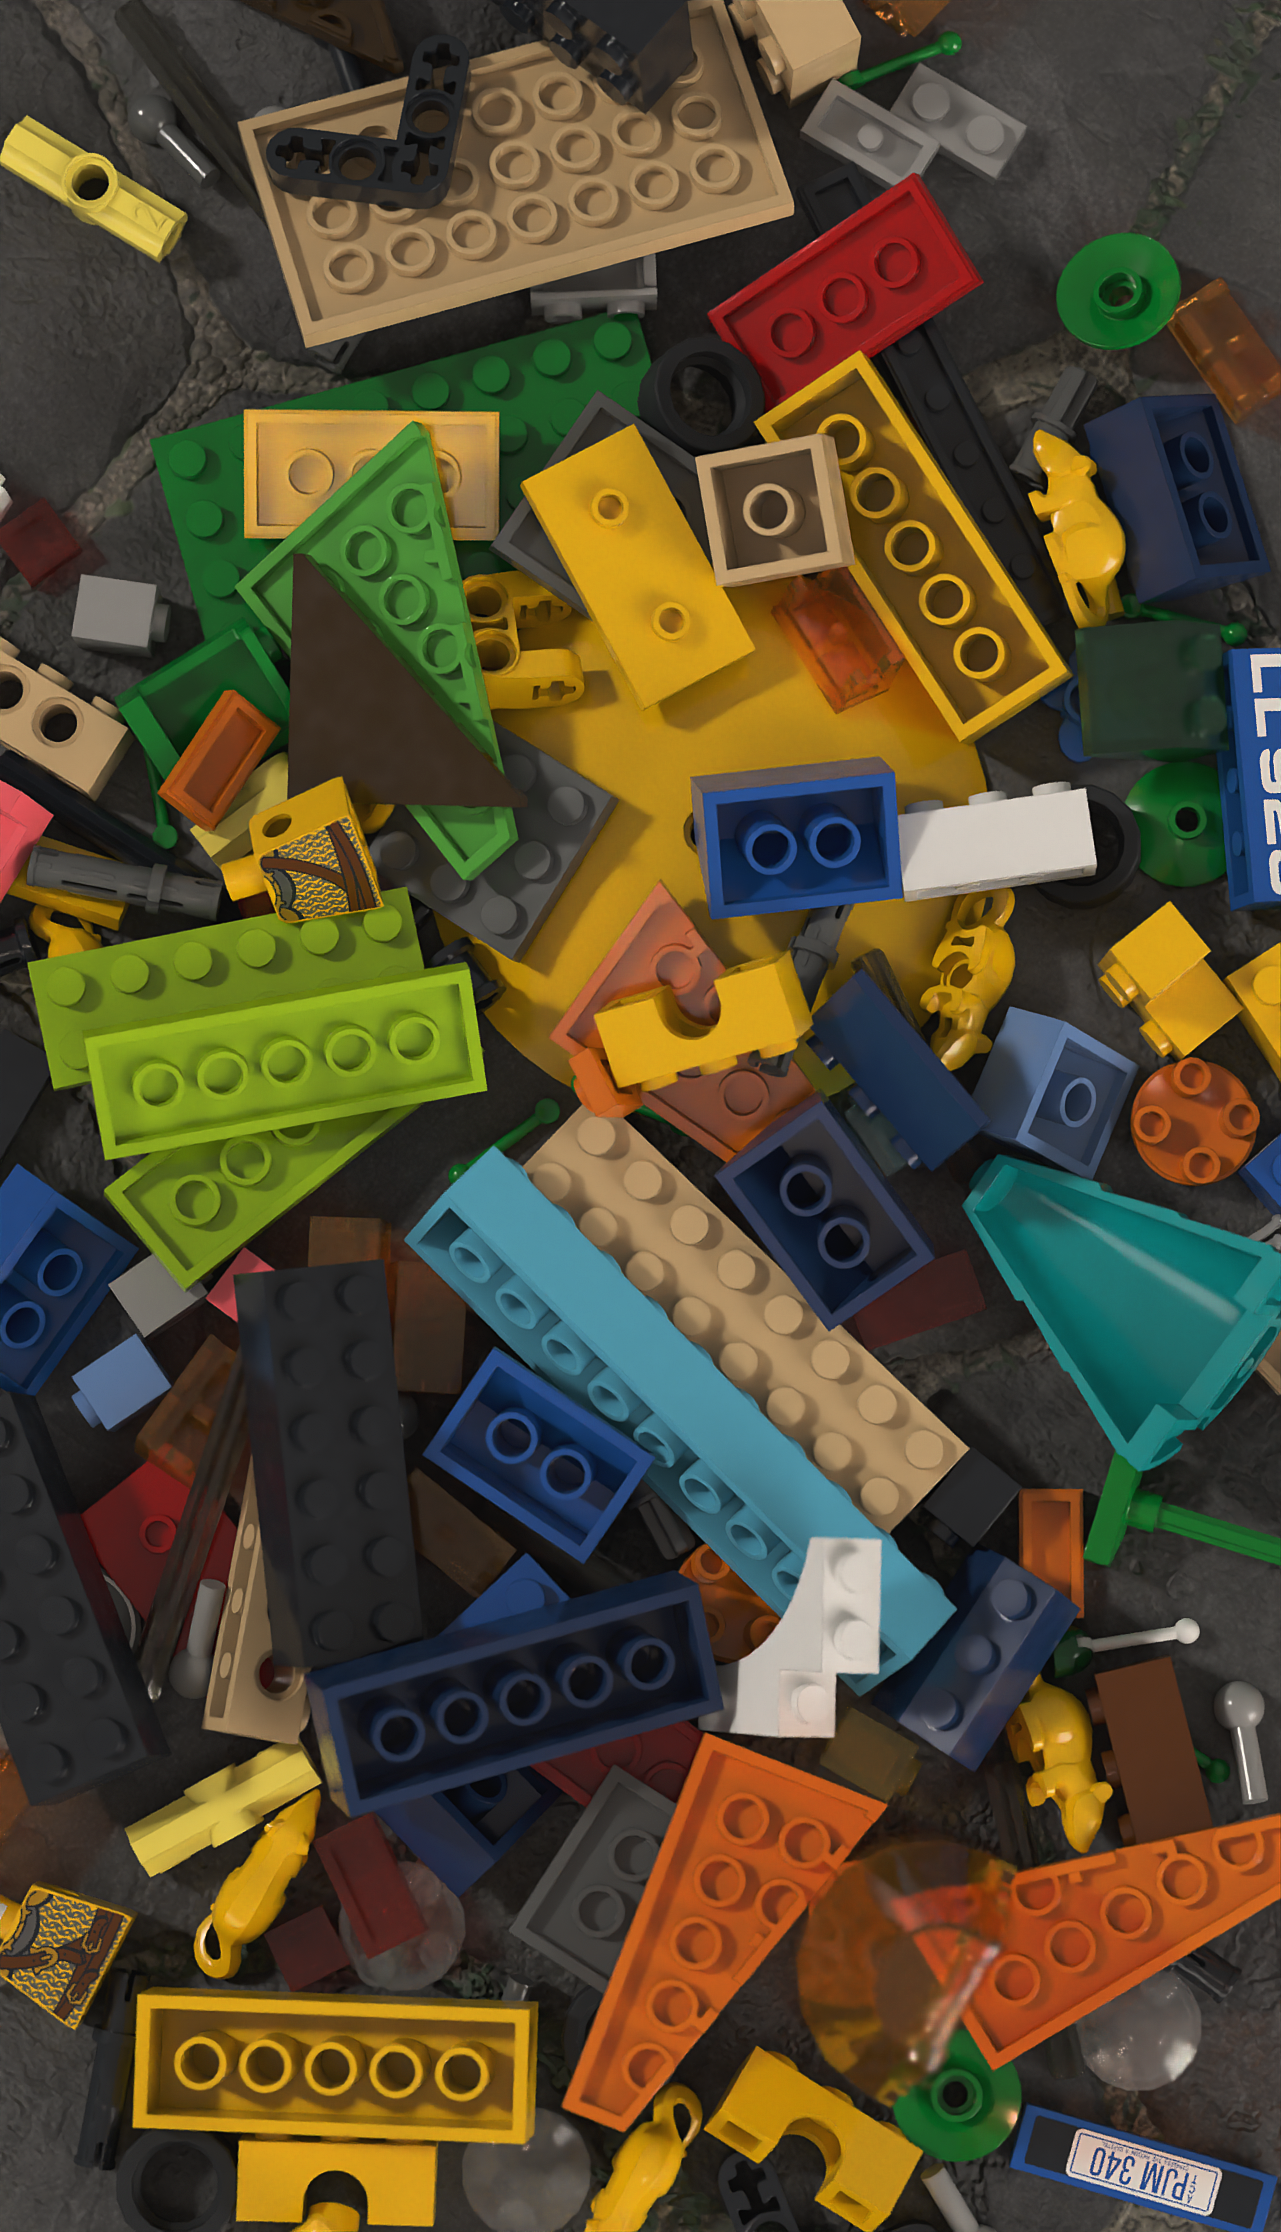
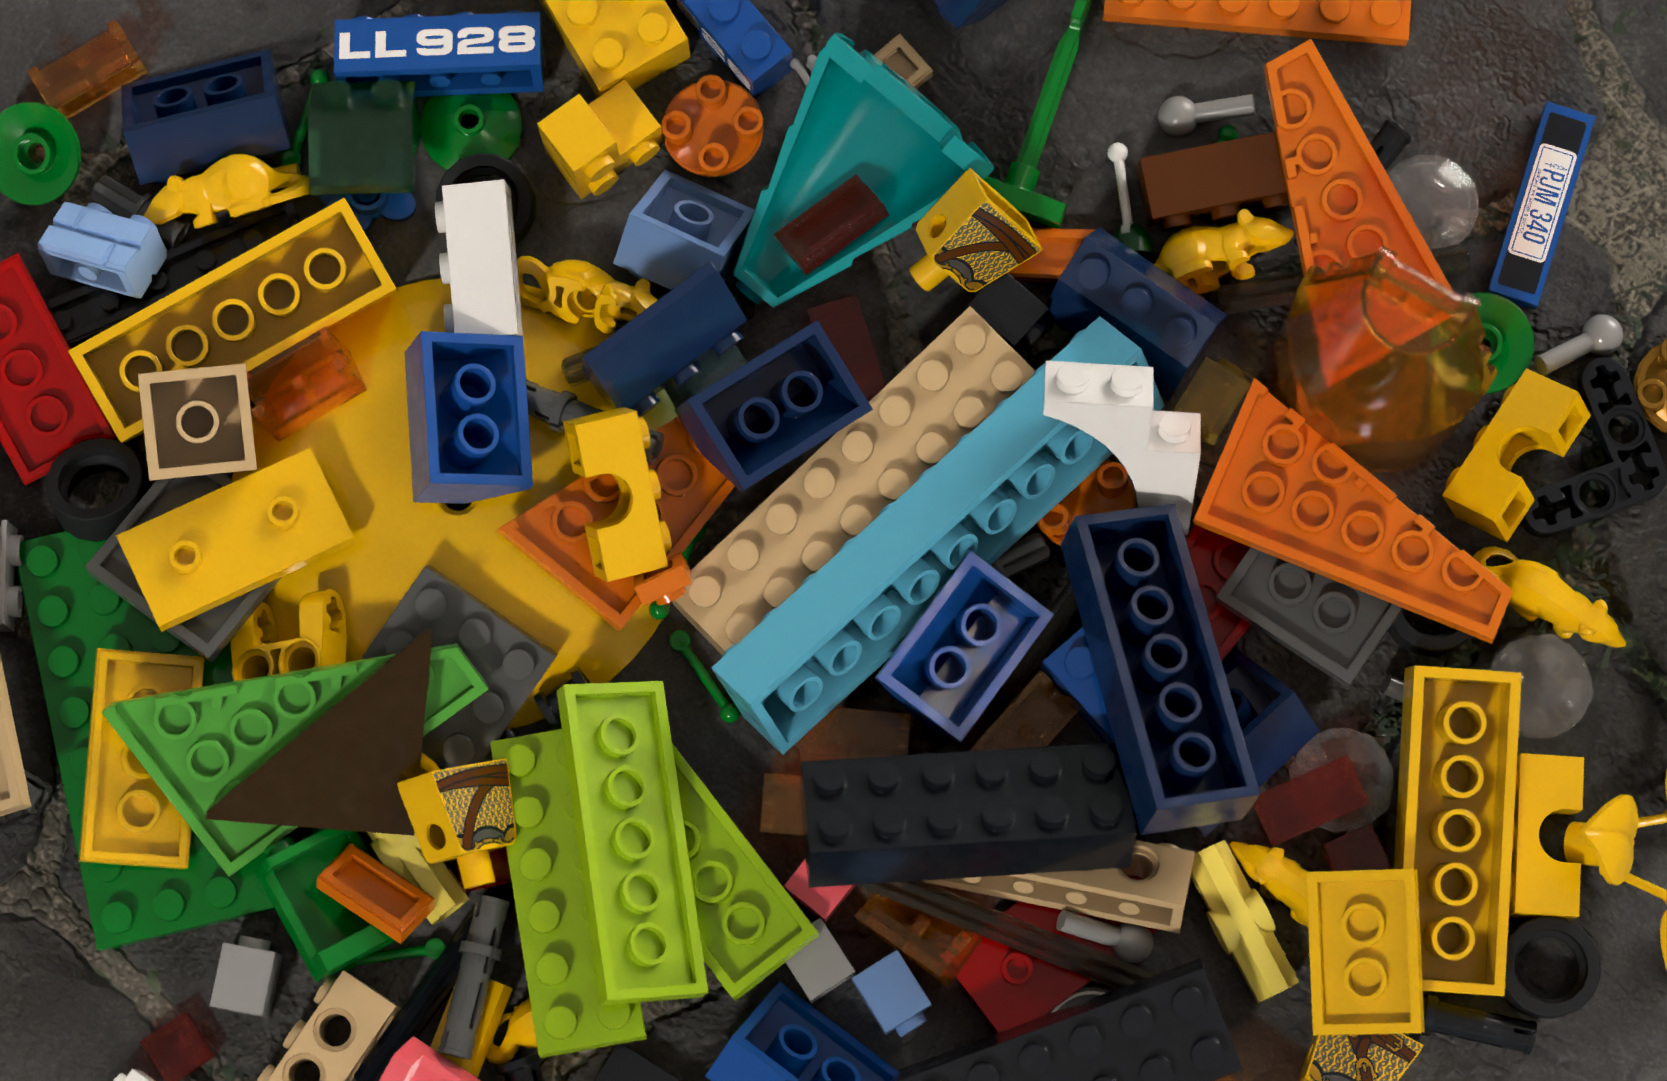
camera: 85 degrees left, 5 degrees down
none -> light blue brick [38,202,167,299]
none -> clear red tile [774,174,889,275]
none -> torso [909,168,1043,292]
none -> yellow plate [1306,869,1425,1035]

